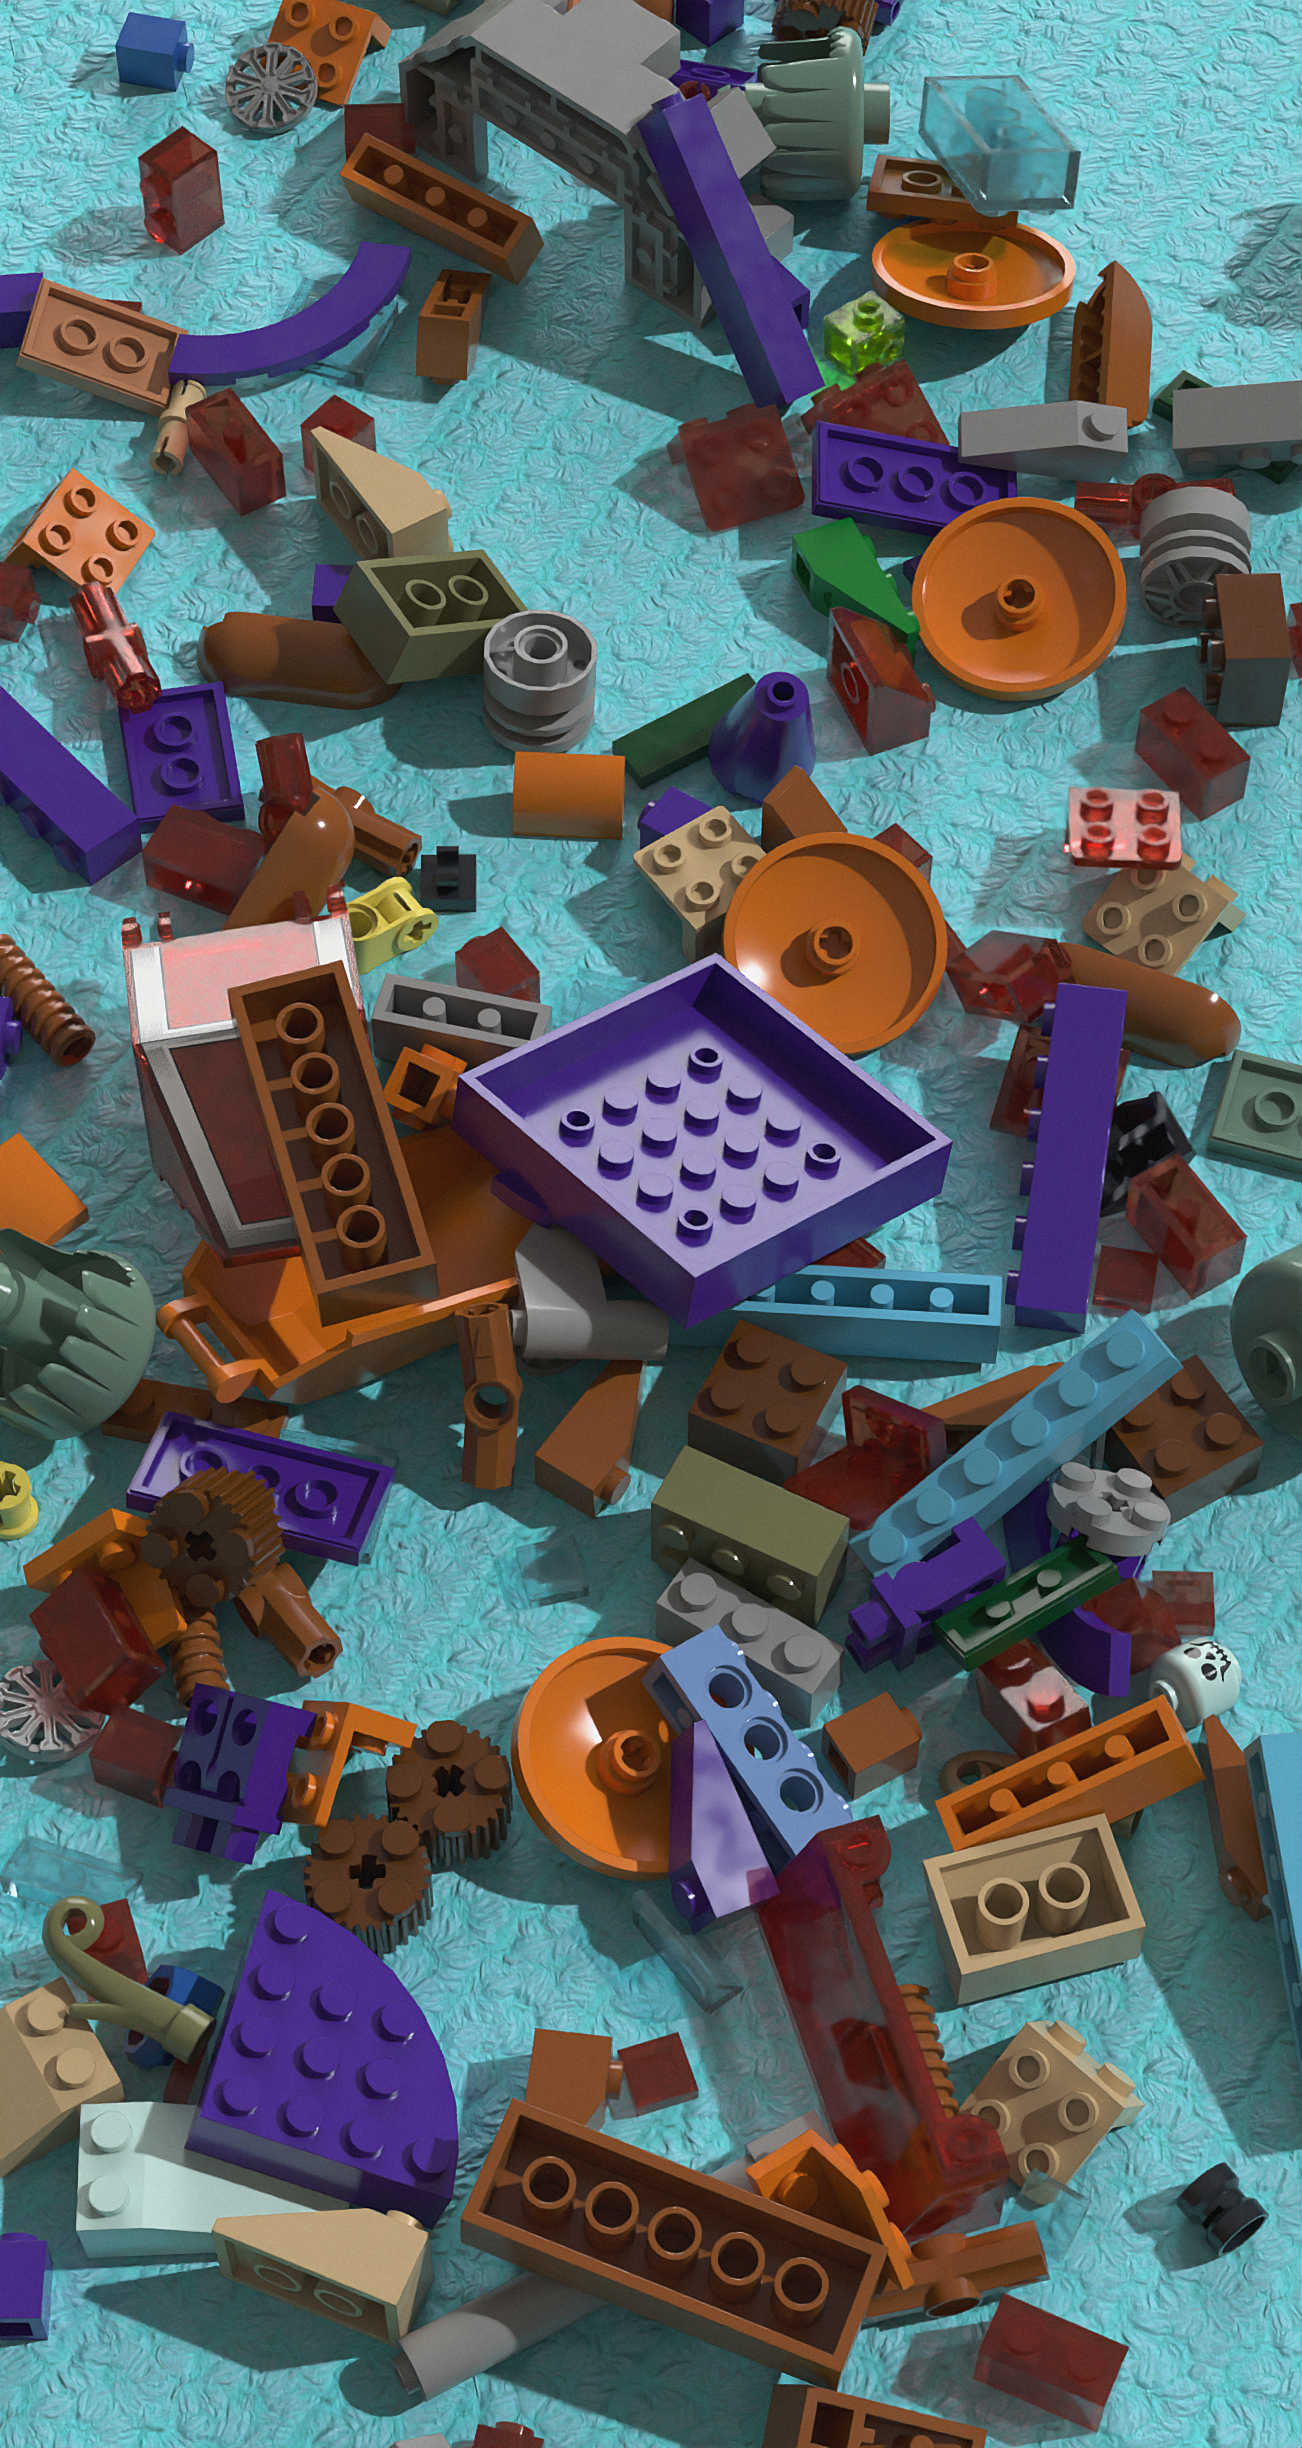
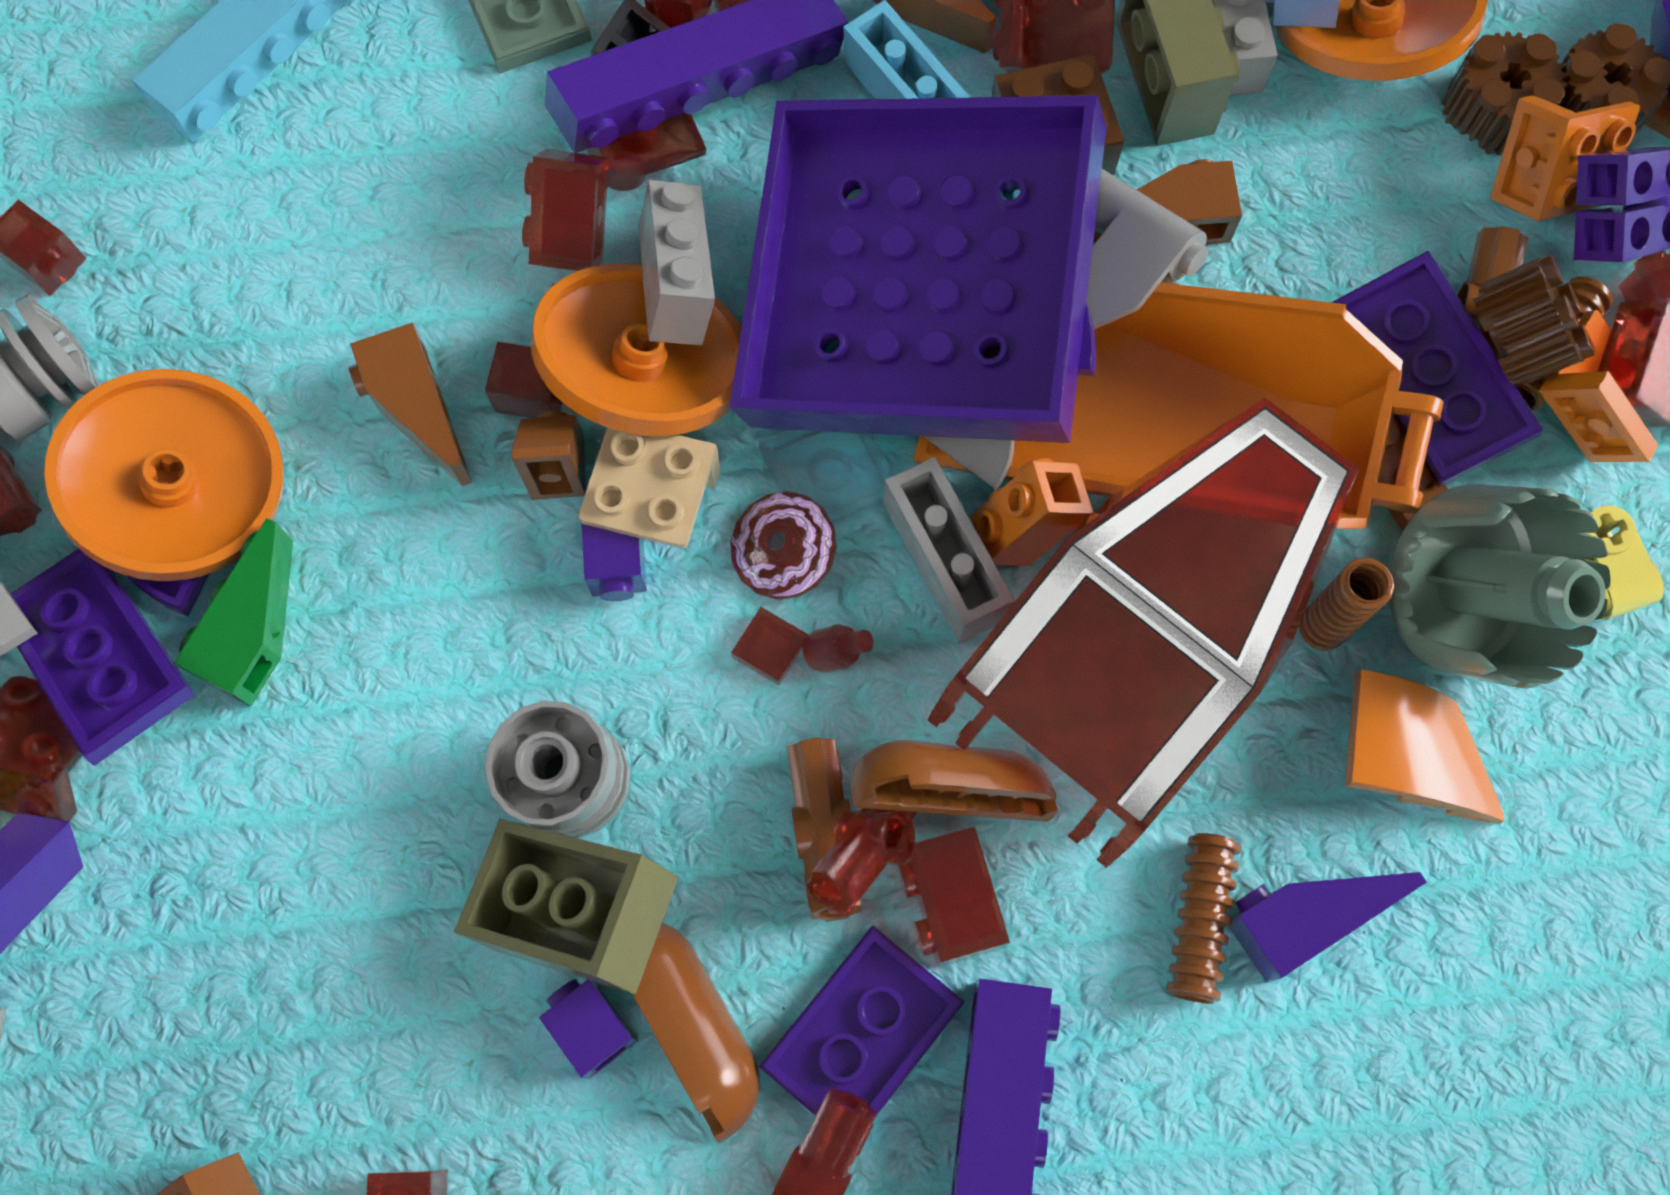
camera: 130 degrees left, 15 degrees up
dark orange brick [227,960,440,1328] -> none
tan slope [311,426,454,561] -> none
light yellow piece [331,877,439,975] -> none
black tile [420,846,477,912] -> none
dark orange piece [454,1301,523,1490] -> none
clear red brick [455,926,541,1004] -> none
orange brick [513,751,625,840] -> none
clear light blue tile [515,1534,589,1609] -> none
dark green tile [612,673,756,790] -> none
clear red bracket [666,403,805,532] -> none
dark purple cone [707,671,816,804] -> none
clear red slope [826,606,936,756] -> none
dark orange brick [1025,942,1241,1068] -> none
clear red bracket [1064,786,1182,871] -> none
tan bracket [1082,838,1247,977] -> none
clear red brick [1134,686,1251,822] -> none
brick [1197,573,1292,728] -> none
none -> dark orange slope [348,322,473,486]
none -> light grey brick [638,180,715,345]
none -> dish [730,491,837,600]
none -> clear red tile [731,607,809,685]
none -> clear red cylinder [803,624,874,673]
none -> dark orange piece [1299,558,1394,651]

